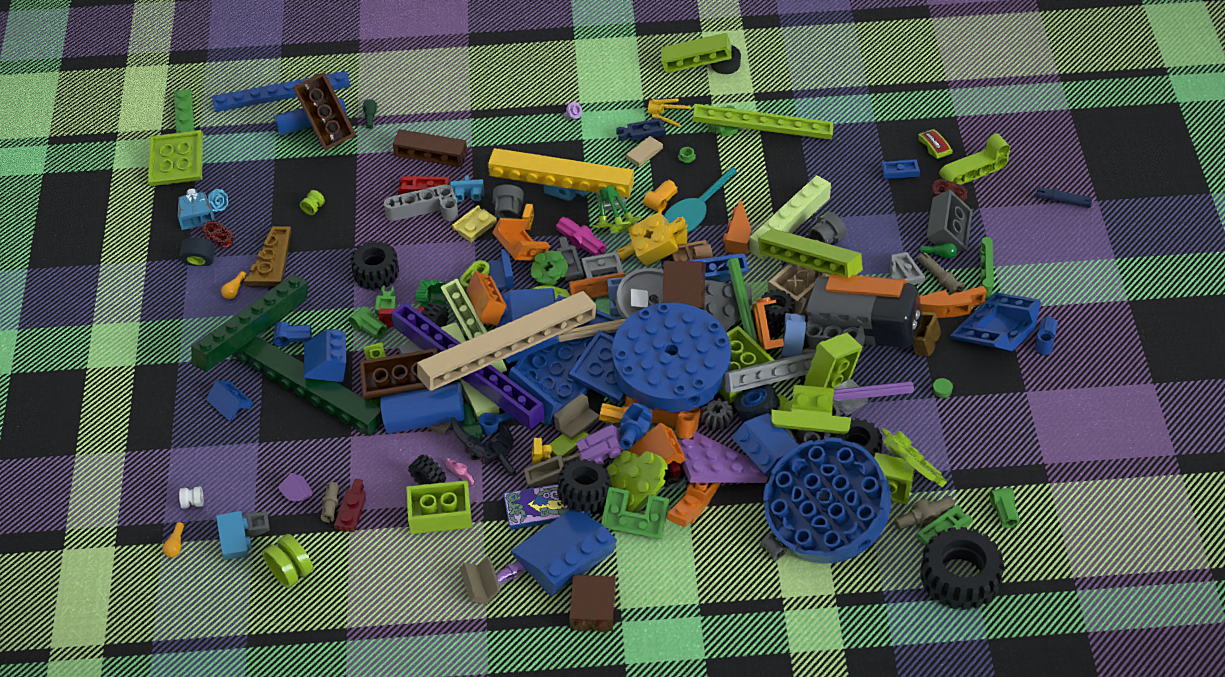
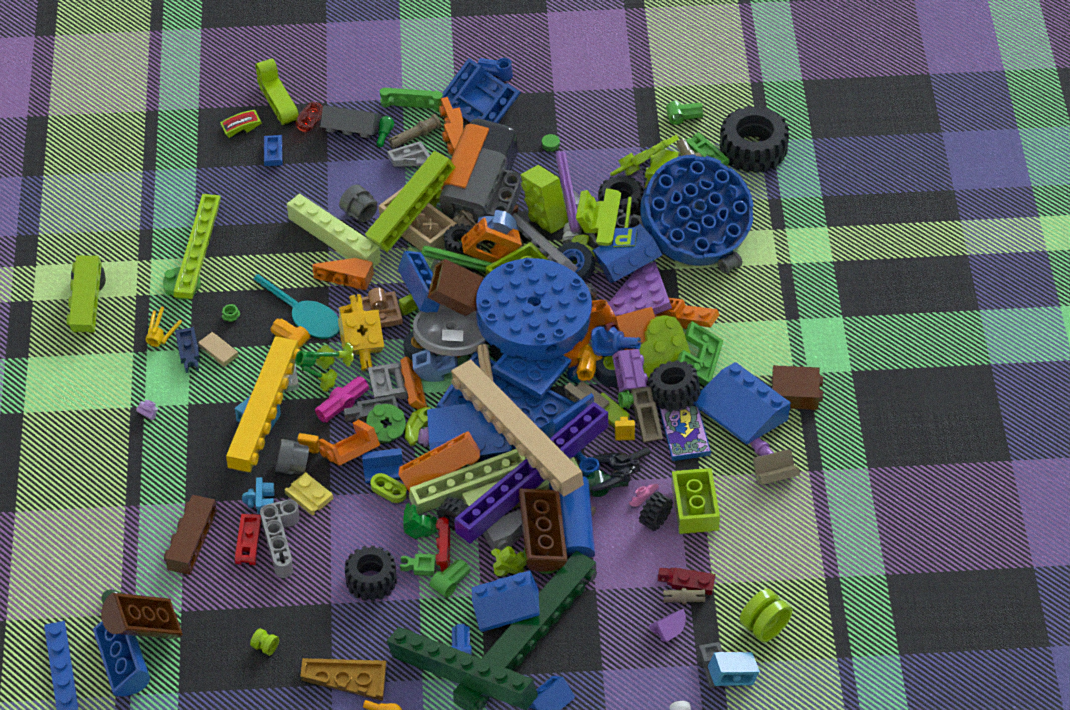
camera: 90 degrees left, 0 degrees up
dark blue pin [1036,186,1093,208] -> none
none -> piece [613,197,637,247]
none -> bright green plate [618,390,634,409]

